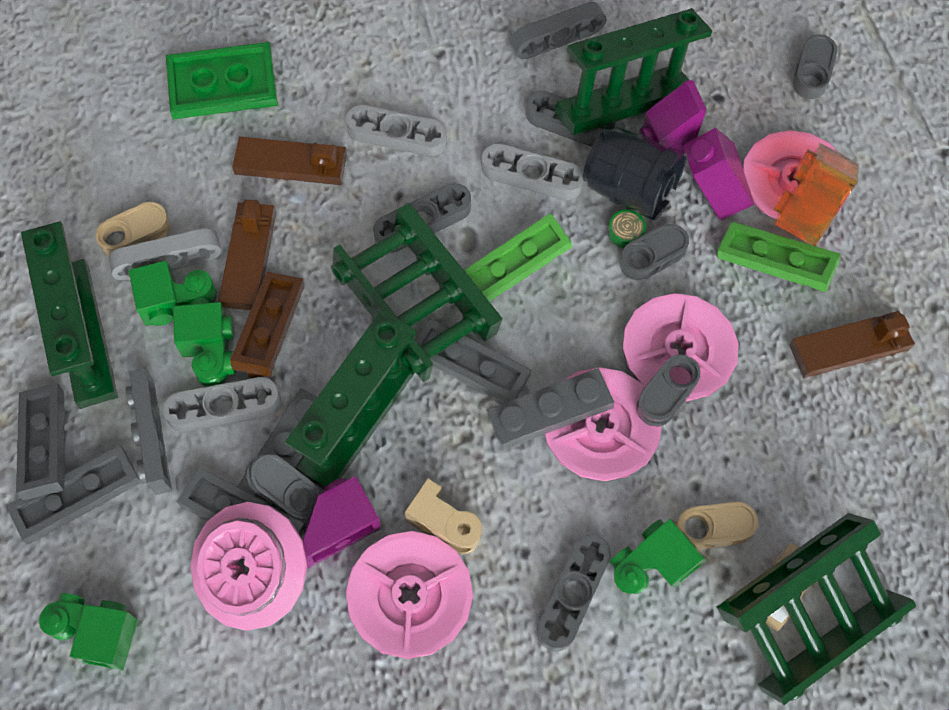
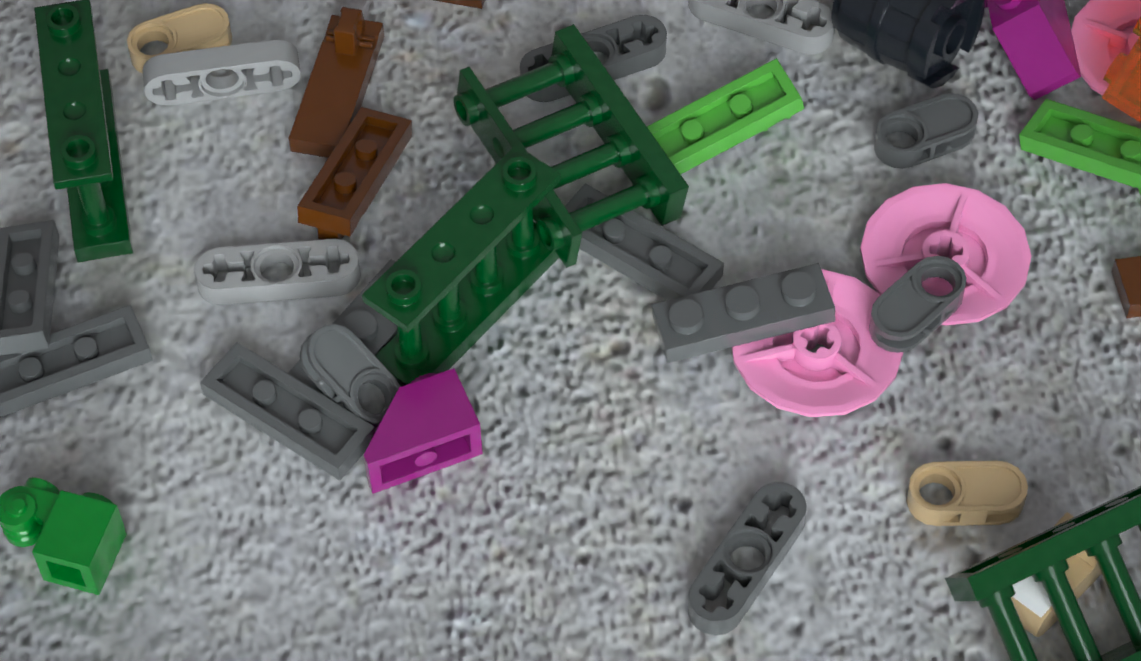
camera: 10 degrees right, 10 degrees down
dark grey plate [125,368,172,495] -> none
green brick [128,260,217,326] -> none
green brick [174,302,236,387] -> none
bright pink piece [190,502,307,631] -> none
bright pink piece [346,531,473,659] -> none
tan leg [405,479,482,554] -> none
tile [608,210,646,248] -> none
green brick [610,519,708,594] -> none

